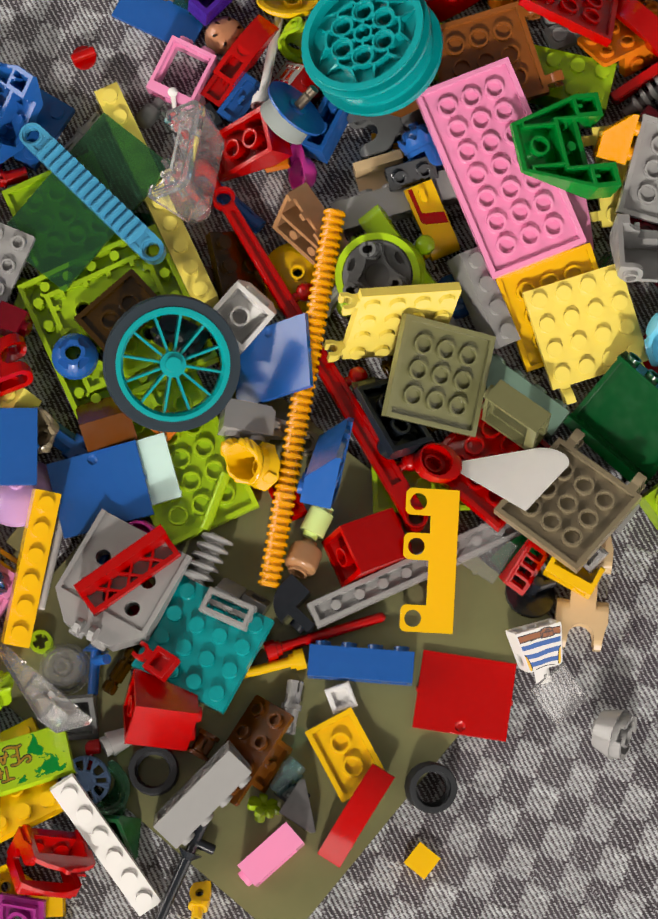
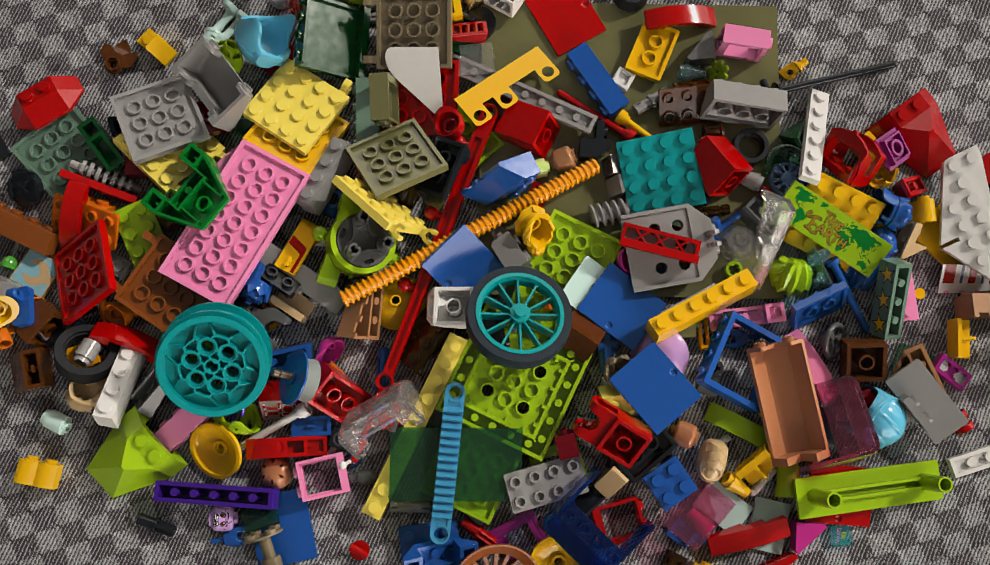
camera: 135 degrees left, 5 degrees up
blue piece [52,333,99,380] -> none
dark brown plate [74,268,157,352] -> none
red plate [131,640,181,683] -> none
light grey tile [198,586,258,632] -> none
lime piece [200,472,230,532] -> none
light orange slope [593,114,641,165] -> none

